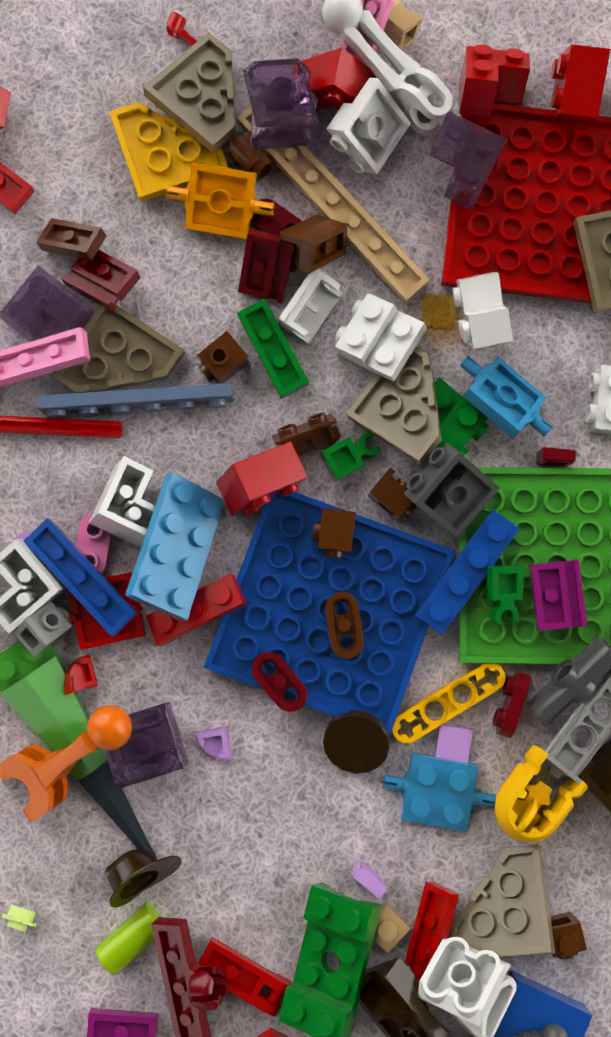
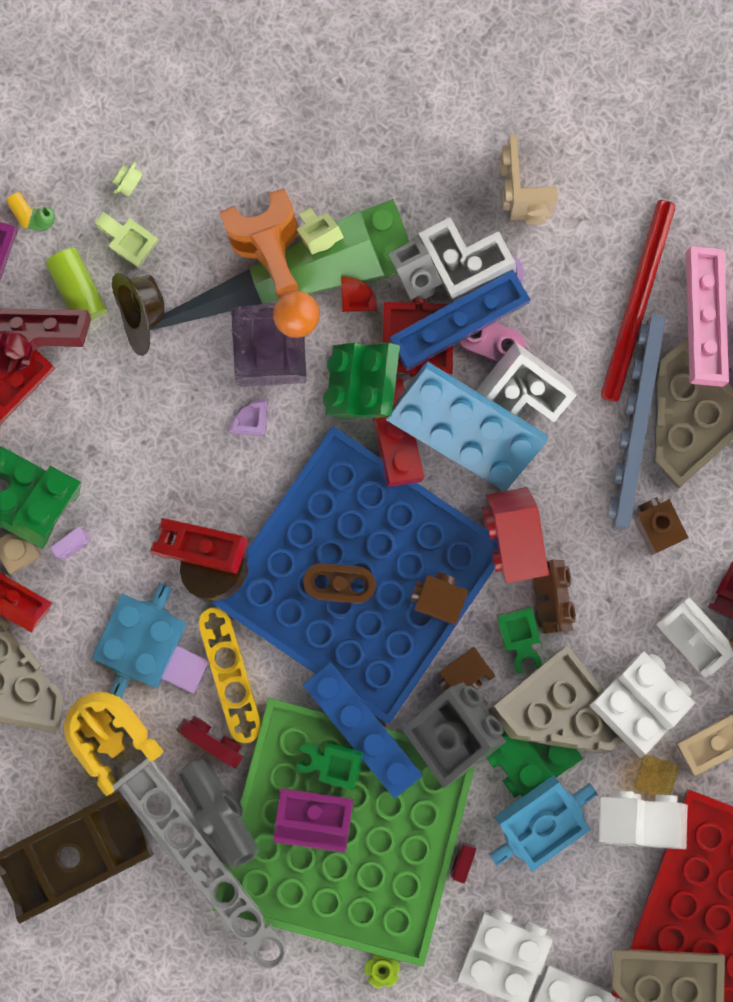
camera: 105 degrees right, 0 degrees up
green plate [237,299,309,399] -> none
dark red plate [252,652,307,712] -> none
none -> arm [6,192,55,231]
none -> yellowish green plate [95,212,159,269]
none -> red plate [149,518,248,574]
none -> yellowish green plate [296,207,344,255]
none -> green plate [323,342,400,420]

